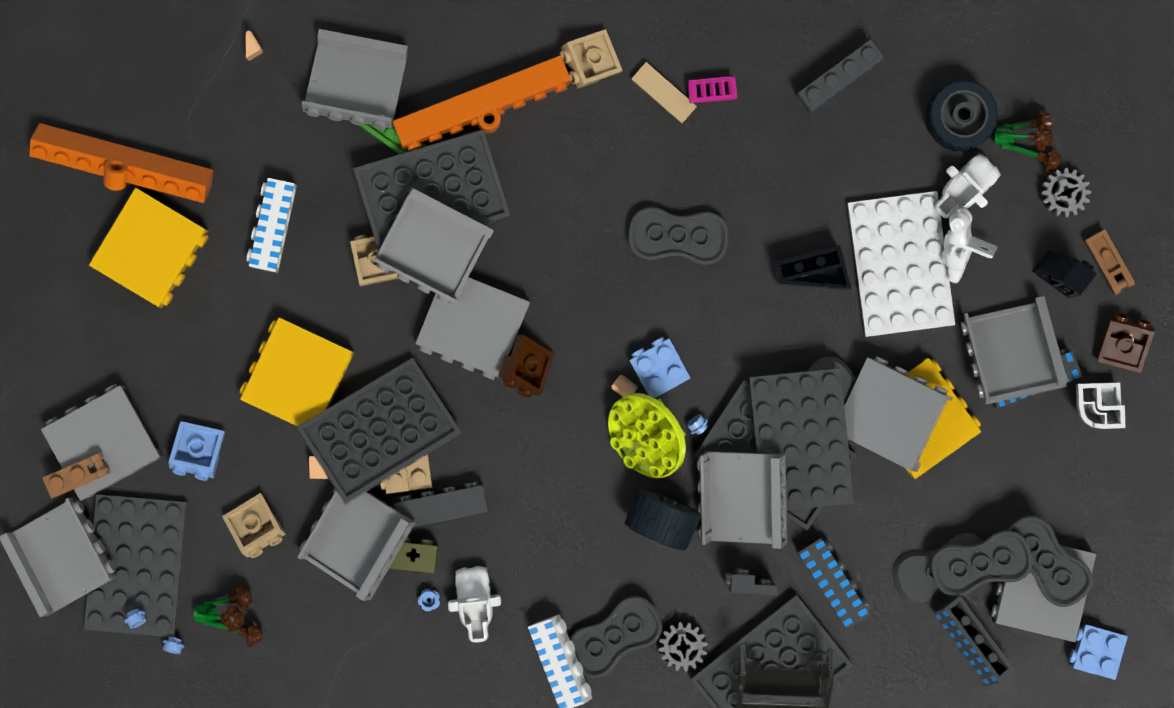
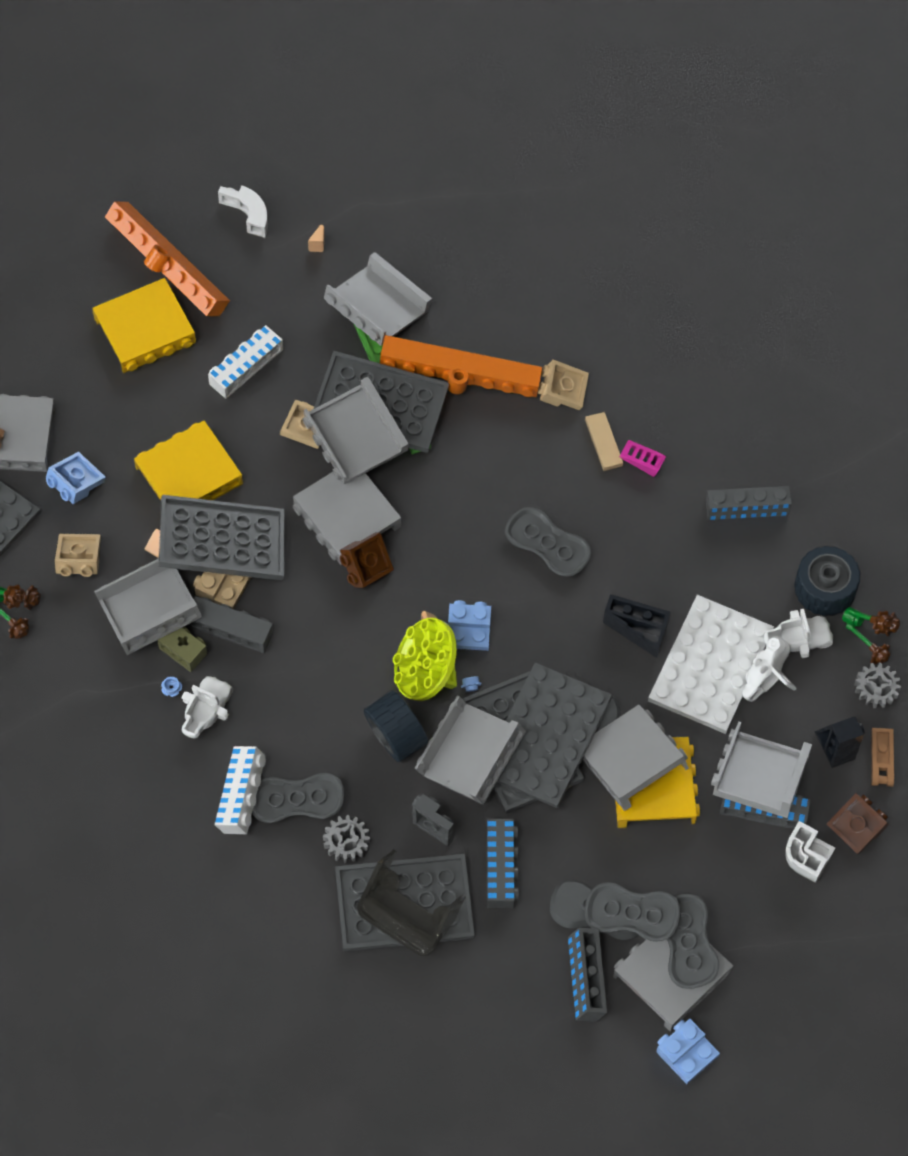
camera: 30 degrees right, 25 degrees down
none -> white arch [218,186,268,238]

